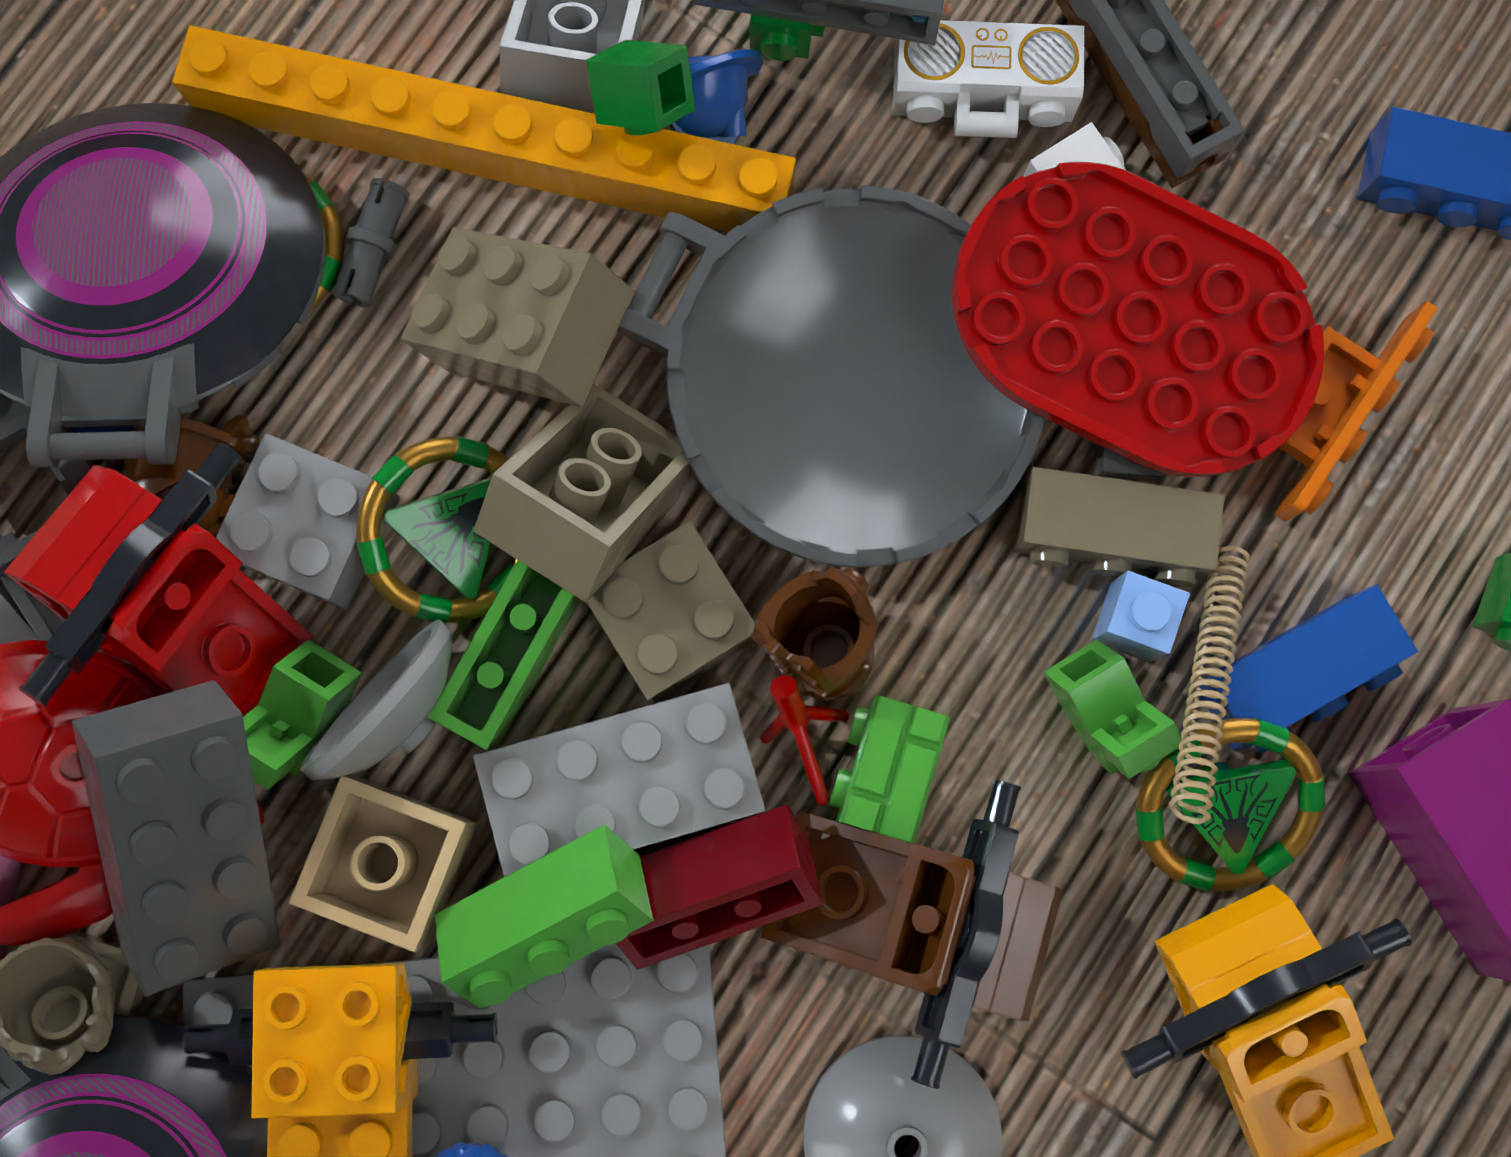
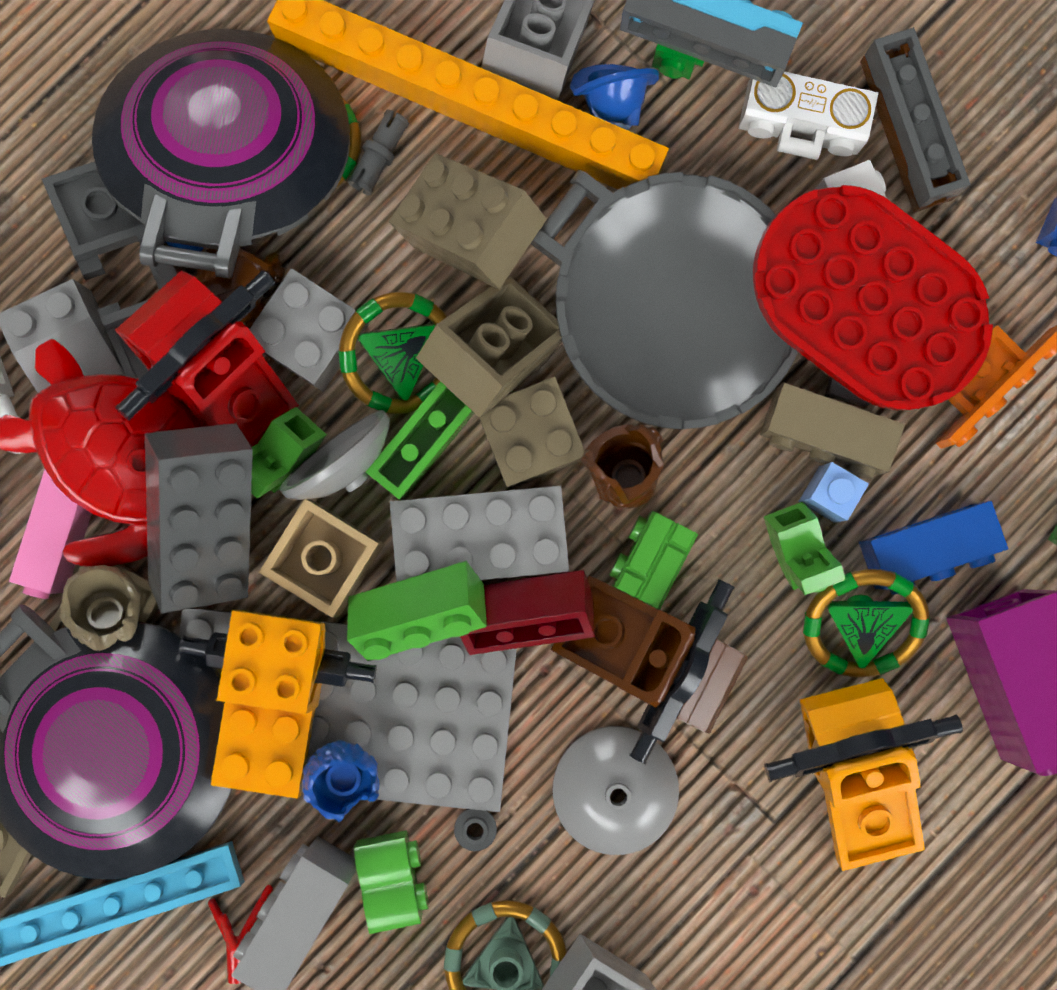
camera: 10 degrees right, 5 degrees up
green brick [586,40,696,135] -> none
red plant [760,675,849,806] -> none
tan piece [1169,546,1250,824] -> none

